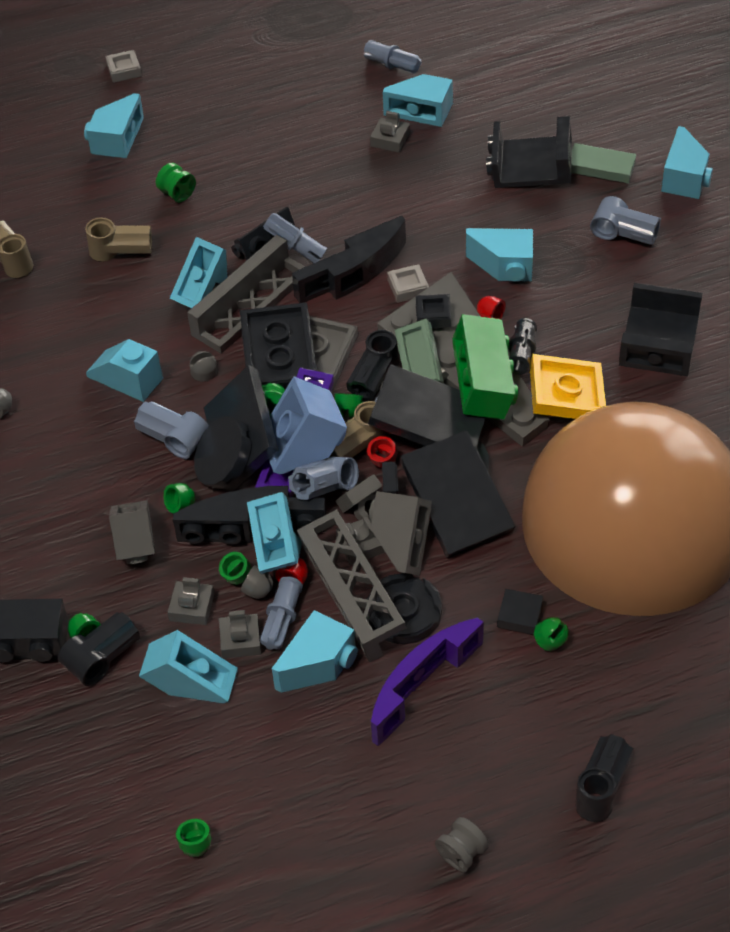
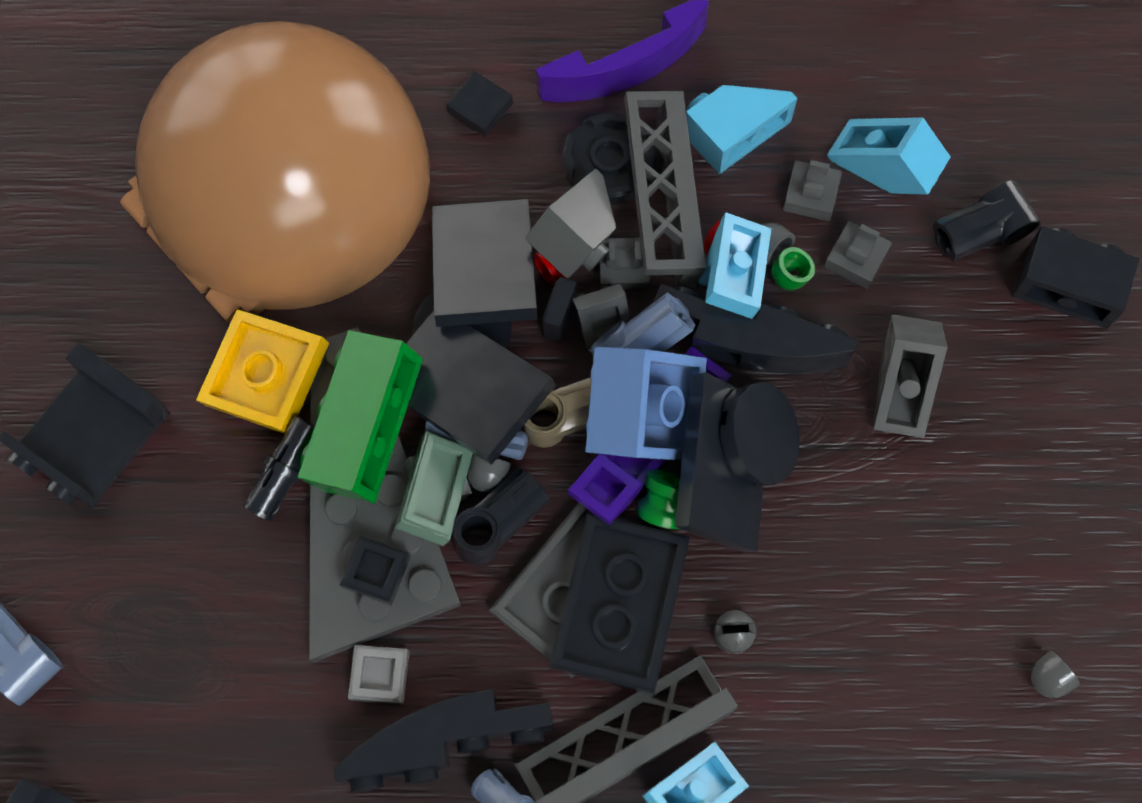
camera: 160 degrees left, 20 degrees up
green hinge [67,613,101,638] -> none
medium azure slope [86,339,163,402] -> none
sand blue piece [134,401,209,459] -> none
green hinge [163,483,195,513] -> none
sand blue axle [260,577,303,650] -> none
green hinge [334,393,363,419] -> none
red hinge [367,436,397,468] -> none
medium azure slope [466,228,533,281] -> none
red hinge [477,296,506,319] -> none
green hinge [534,617,569,651] -> none

